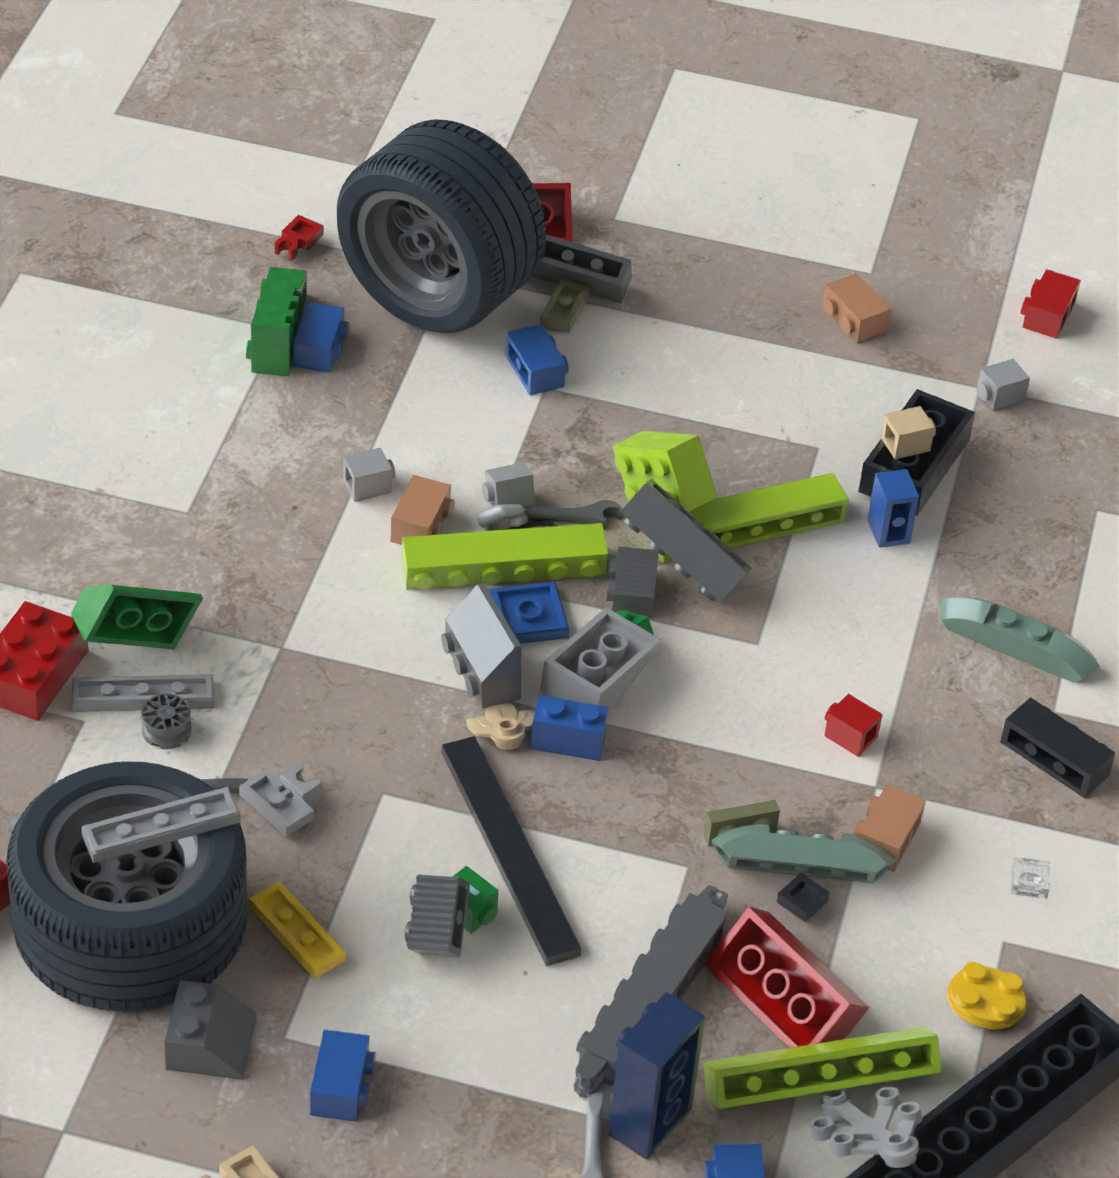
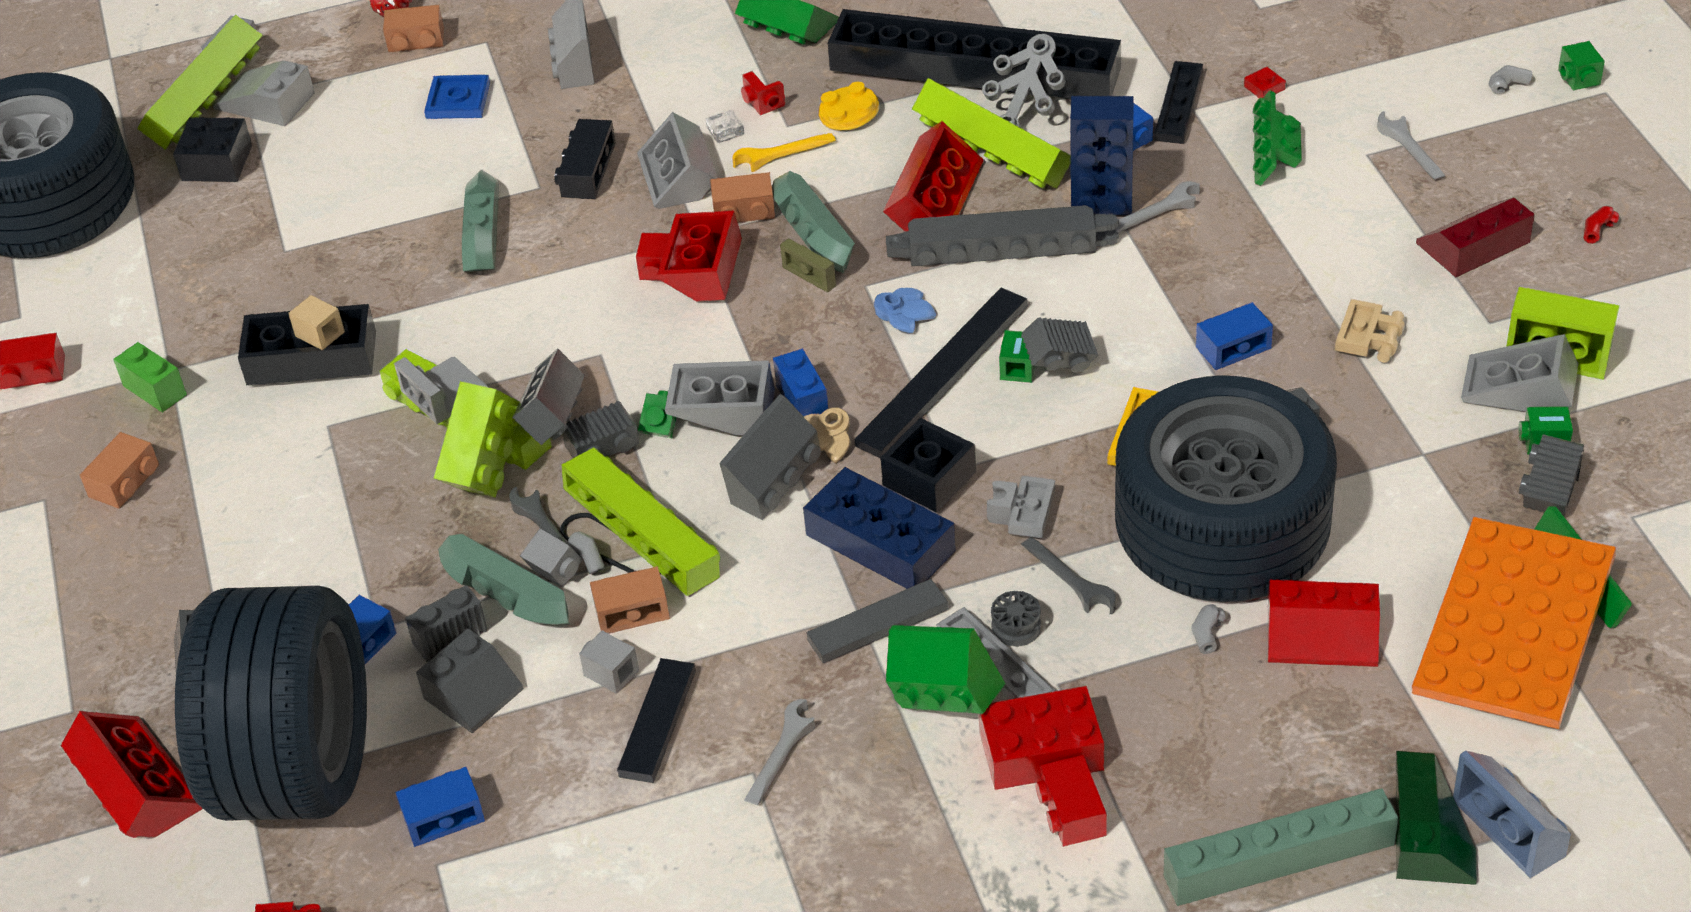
camera: 115 degrees left, 0 degrees up
light grey tile [81,787,241,863] -> none
green wedge [246,267,307,376] -> none
blue tile [489,582,569,644] -> none
black plate [777,873,830,922] -> none
blue brick [867,469,919,548] -> none
light grey brick [977,359,1030,411] -> none
none -> bright green brick [113,342,187,413]
none -> light grey bracket [394,357,489,424]
none -> dark grey brick [405,585,487,662]
none -> dark grey slope [416,629,524,733]
none -> sand green brick [438,534,570,625]
none -> black tile [617,658,696,783]
none -> light grey slope [637,112,717,209]
none -> red slope [657,211,742,301]
none -> yellow piece [732,133,836,172]
none -> red bracket [741,71,785,115]
none -> light grey piece [744,699,815,805]
none -> dark blue brick [803,467,956,589]
none -> dark grey tile [806,579,948,663]
none -> medium blue plate [874,288,936,333]
none -> black brick [880,417,976,513]

